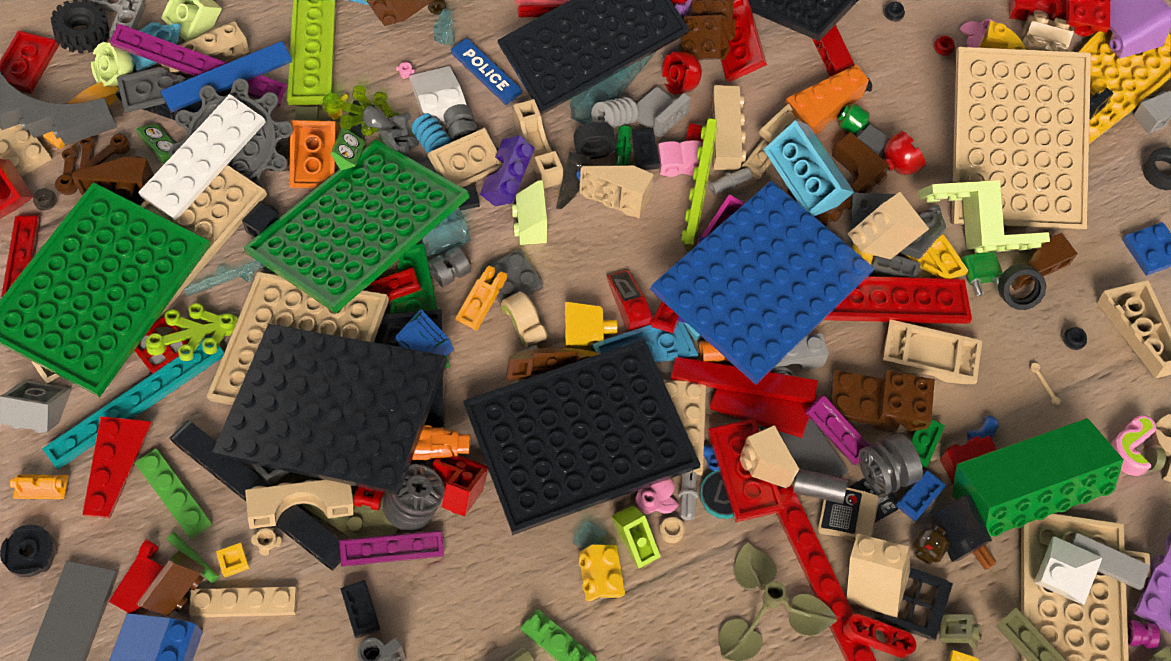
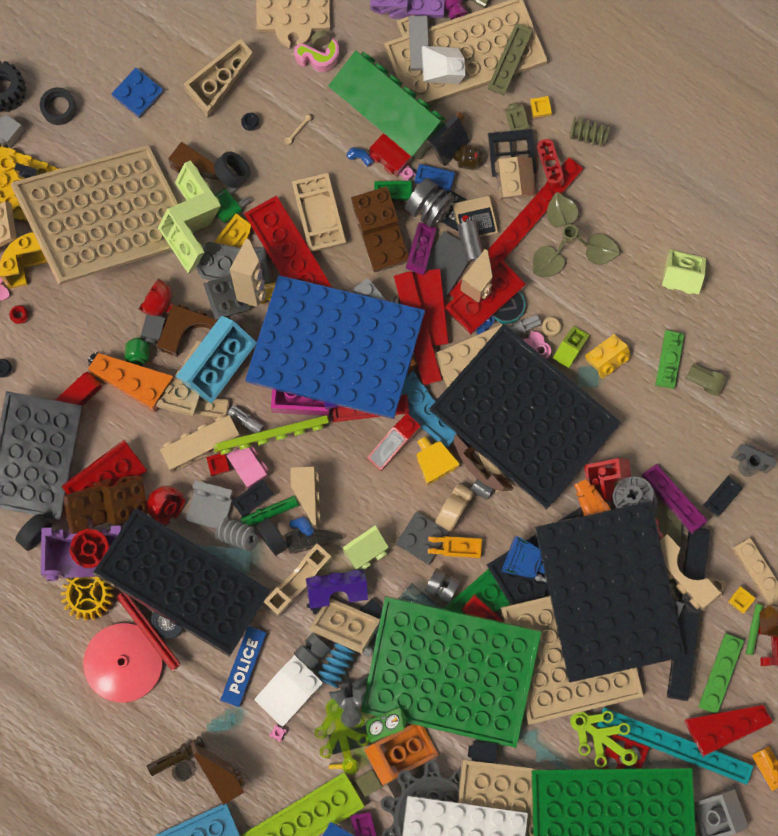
camera: 115 degrees left, 15 degrees up
none -> bright pink piece [399,166,416,181]

